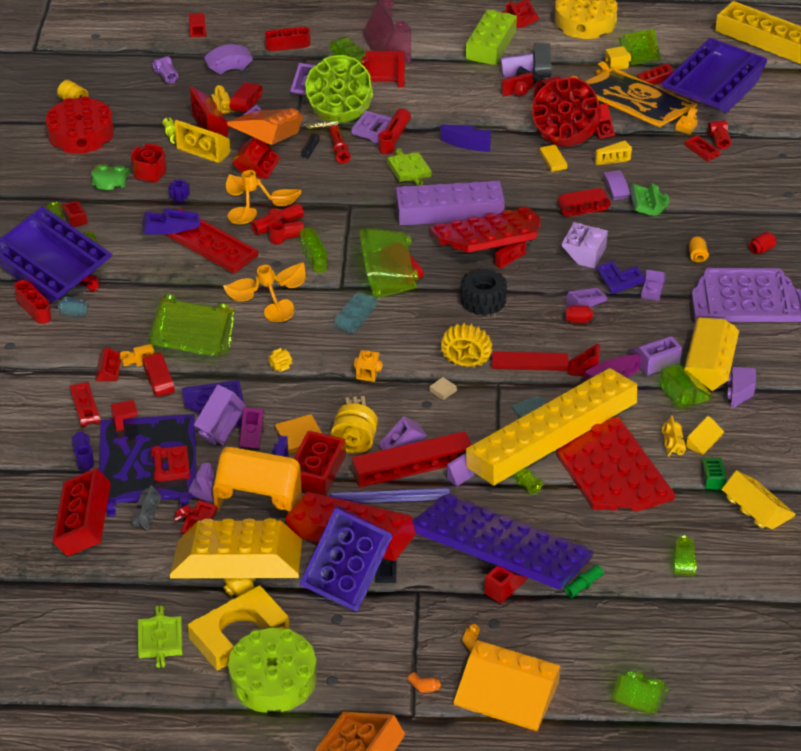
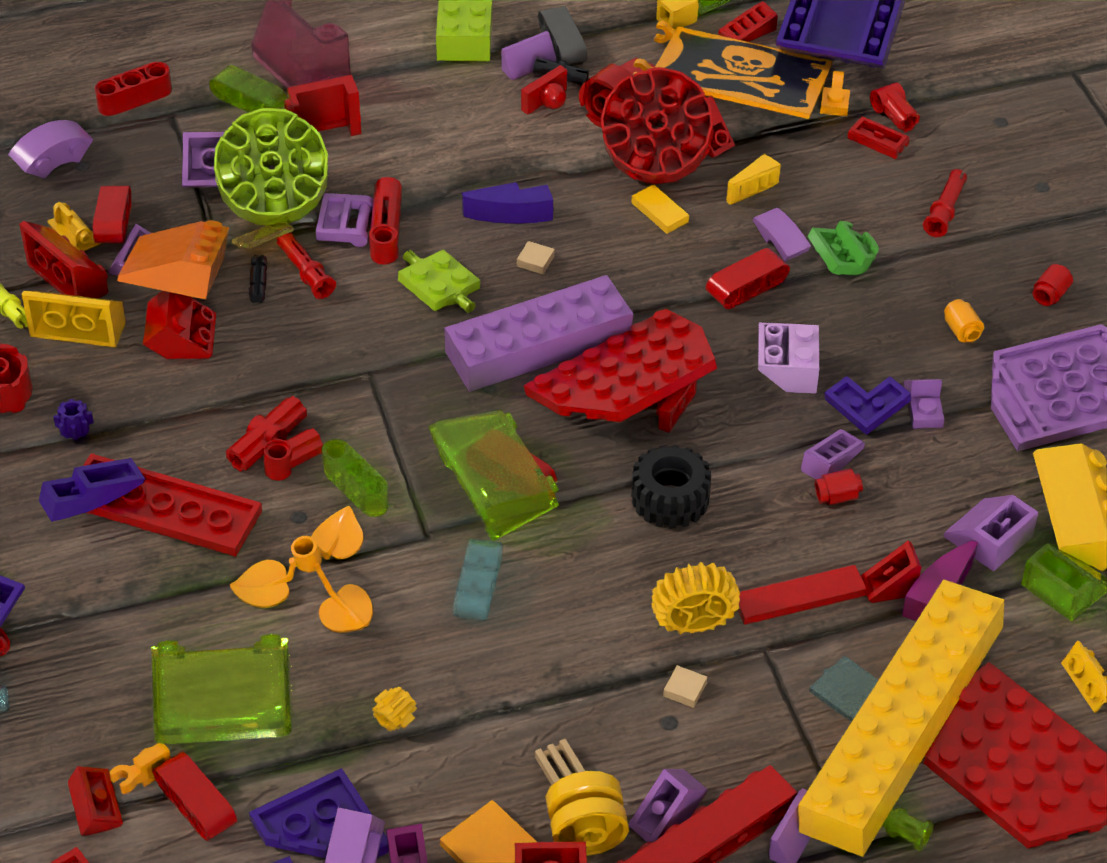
camera: 20 degrees left, 5 degrees up
light orange plant [226,170,301,224] -> none
light orange brick [354,350,383,382] -> none
none -> tan tile [517,241,555,274]
none -> red pin [923,169,967,237]

